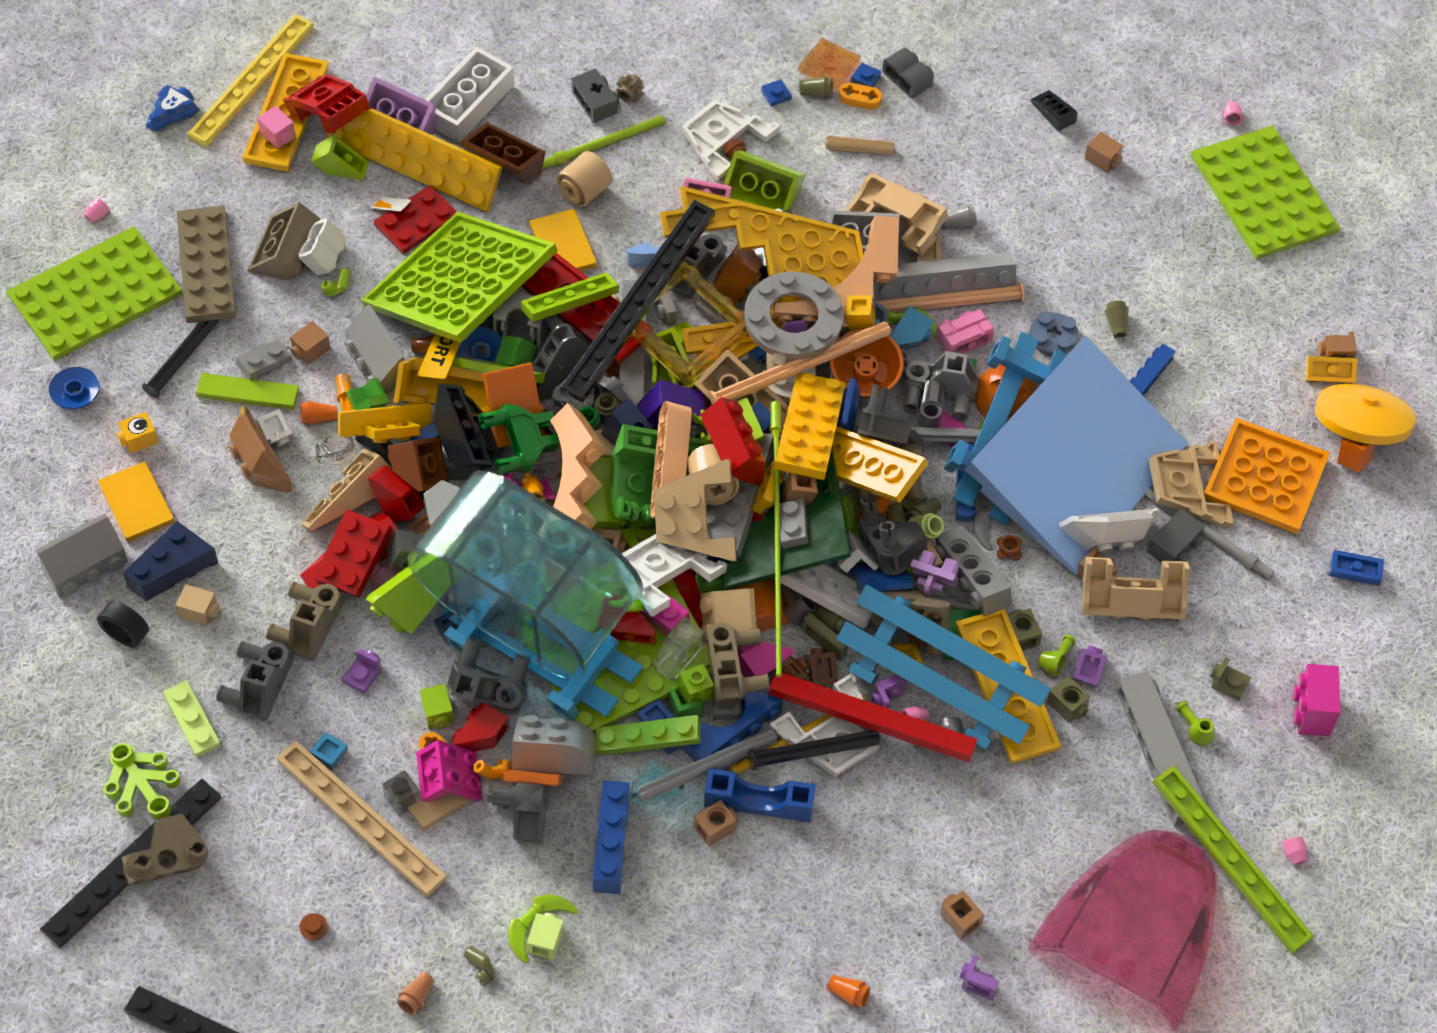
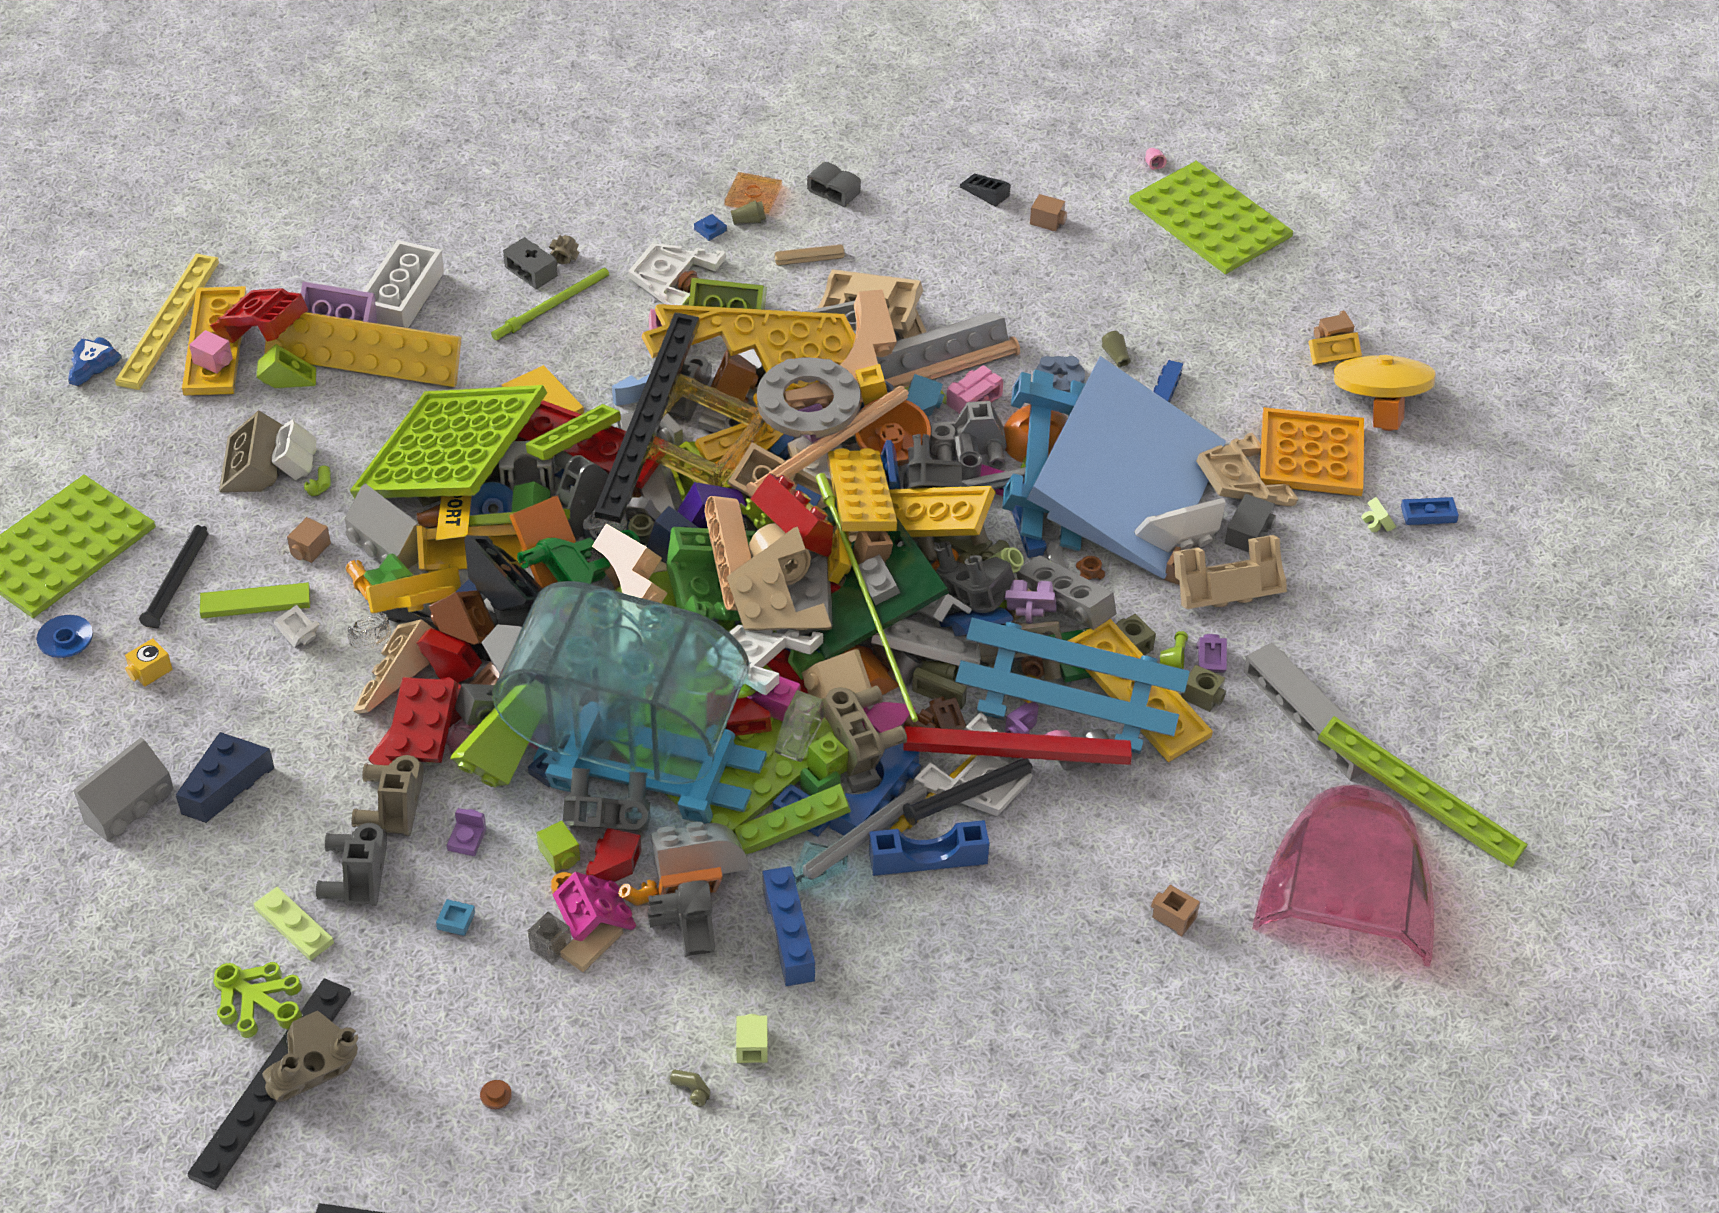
camera: 15 degrees left, 10 degrees down
bright pink hose [84,197,110,223] -> none
black tyre [97,601,149,648] -> none
yellow tile [98,461,175,542] -> none
tan brick [175,584,219,626] -> none
dark tan plate [177,205,236,323] -> none
medium nougat wedge [228,405,292,493] -> none
light grey plate [236,339,291,380] -> none
tan plate [276,741,447,898] -> none
orange cone [301,400,337,425] -> none
white sticker [370,197,411,211] -> none
red plate [374,185,457,254] -> none
nougat cone [397,972,435,1015] -> none
reddish brown slope [461,122,546,184] -> none
lime piece [508,895,578,963] -> none
tan piece [557,151,613,207] -> none
medium nougat brick [694,800,737,847] -> none
orange cone [827,974,871,1007] -> none
light orange beam [839,83,882,109] -> none
blue plate [851,62,882,87] -> none
light grey cone [943,205,977,228] -> none
medium lavender bracket [959,955,999,1001] -> none
light grey bar [1144,488,1275,579] -> none
lime bar [1175,700,1215,746] -> none
olive bracket [1210,657,1252,701] -> none
bright pink hose [1282,836,1307,865] -> none
dark pink brick [1293,663,1341,736] -> none
none -> yellowish green tile [1362,497,1396,532]

